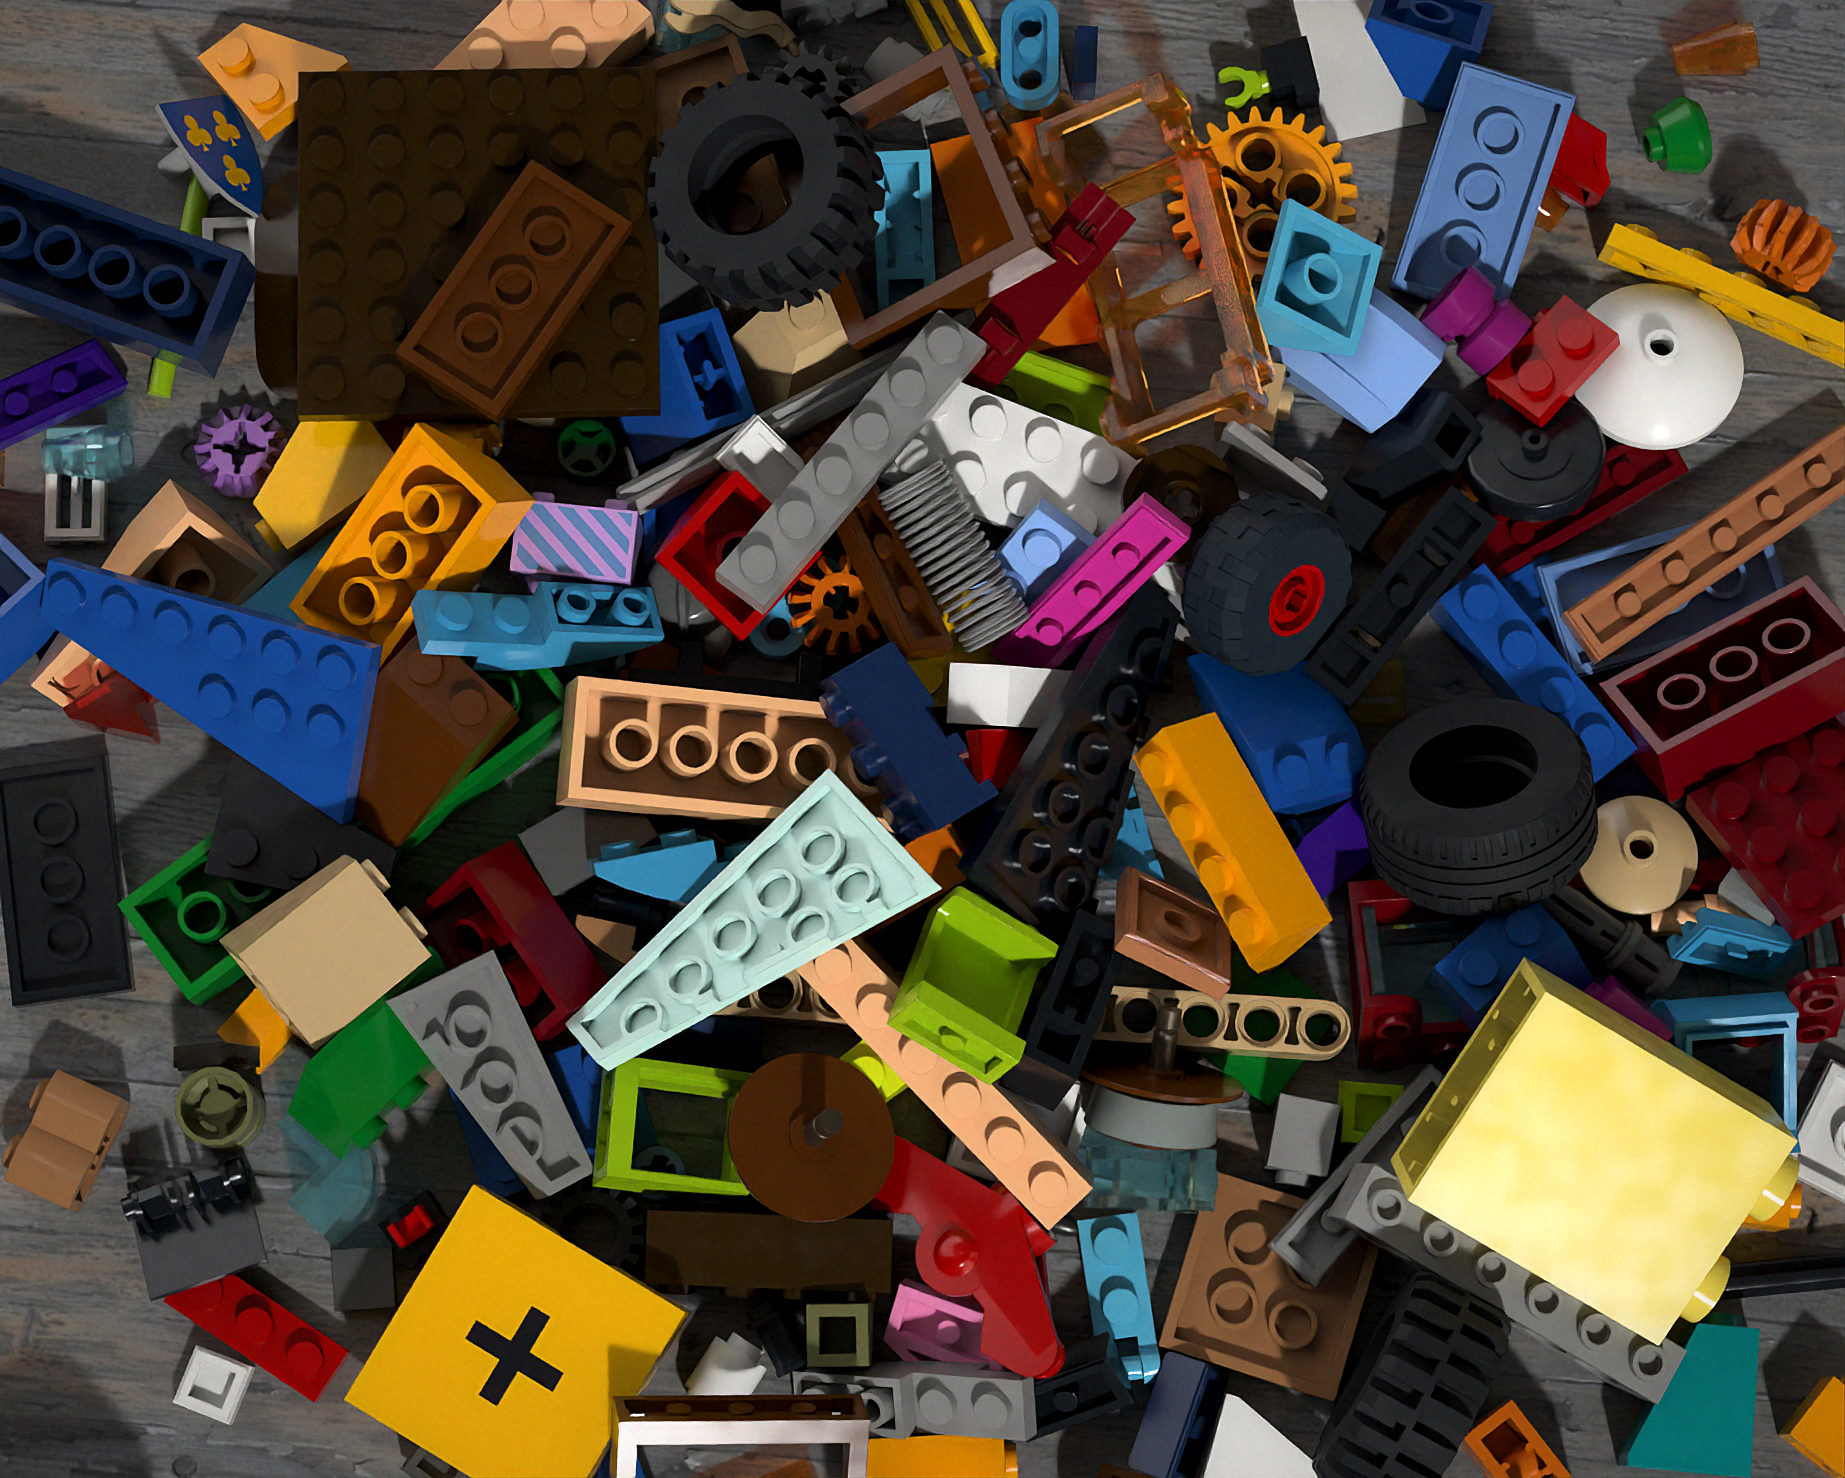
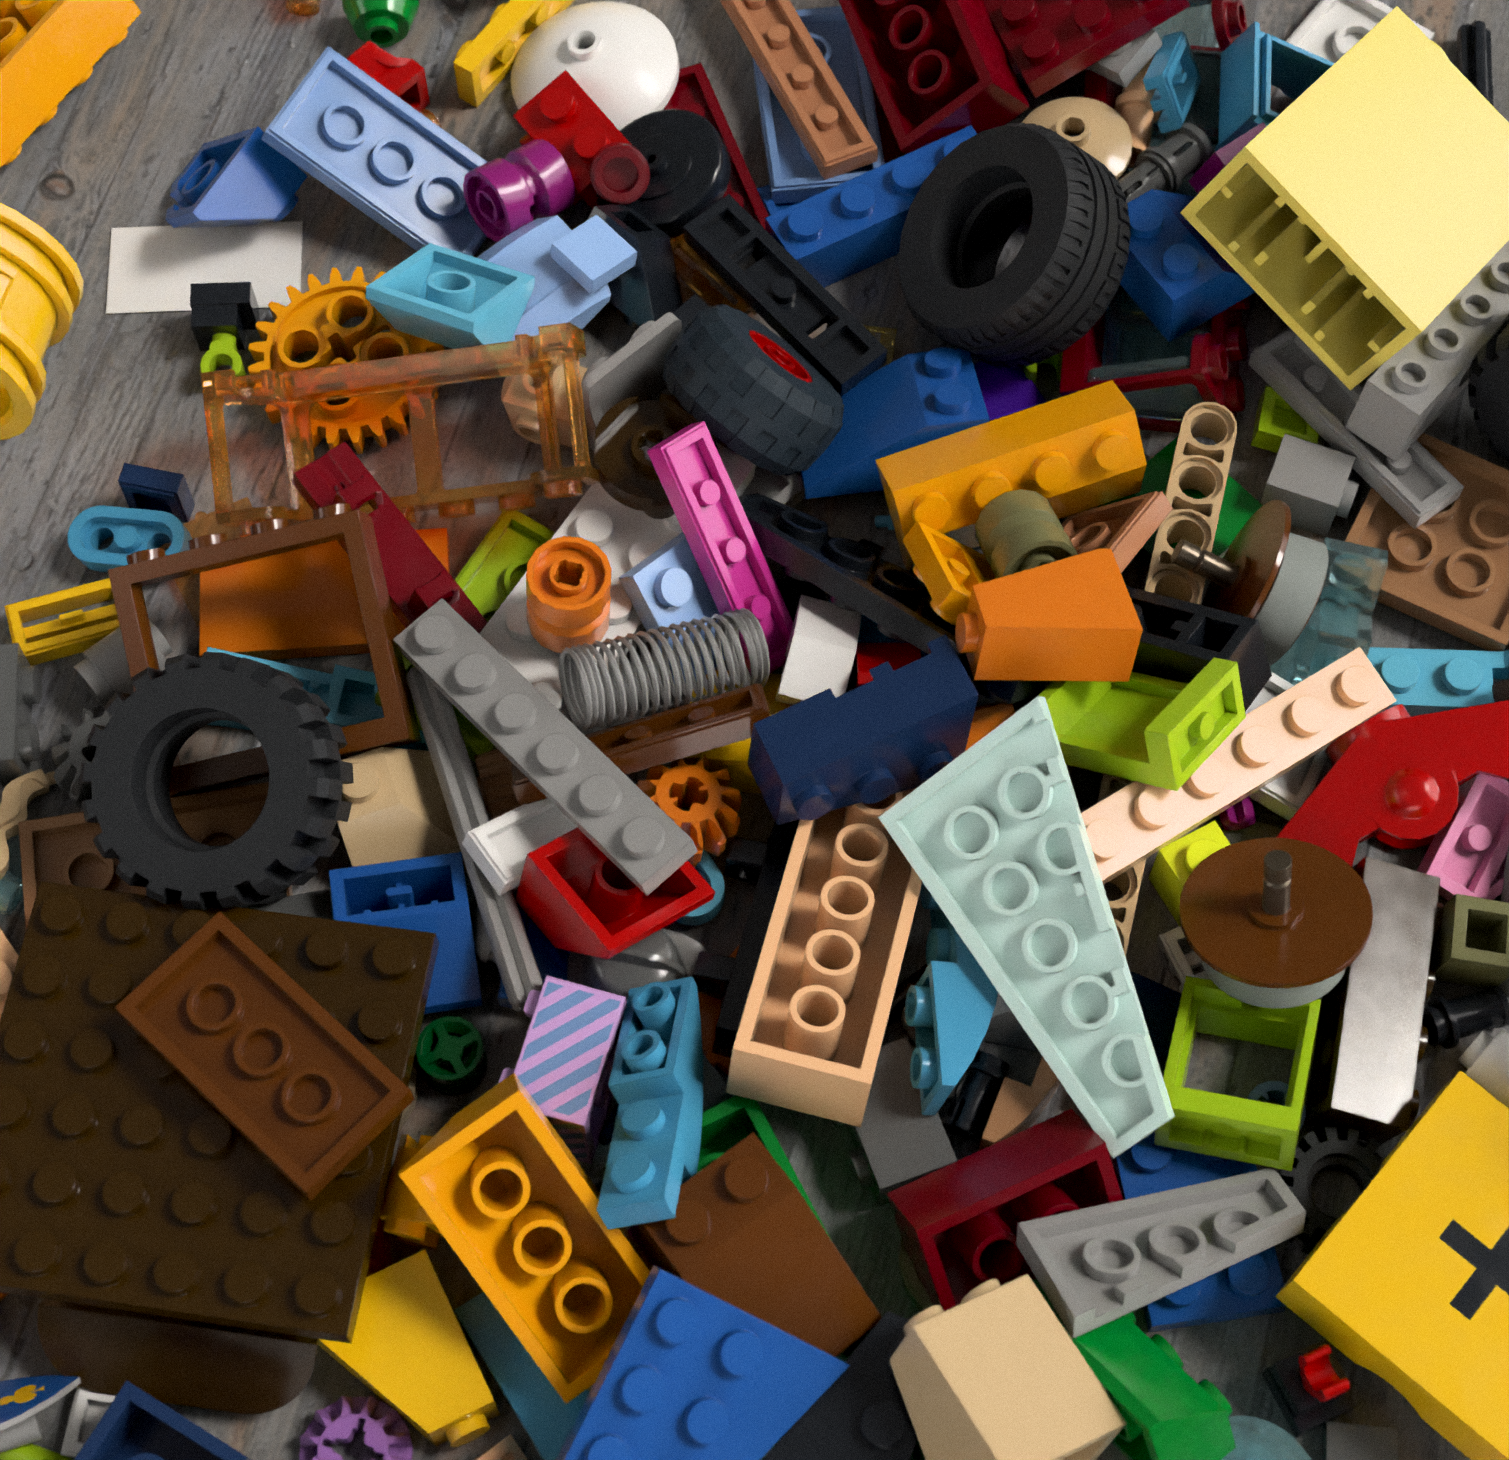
camera: 80 degrees left, 15 degrees down
none -> orange wheel [526,536,612,653]
none -> light blue tile [550,214,637,294]
none -> dark red tile [589,142,650,205]
none -> light orange wing [902,521,996,625]
none -> orange slope [955,548,1143,682]
none -> olive wheel [975,489,1078,578]

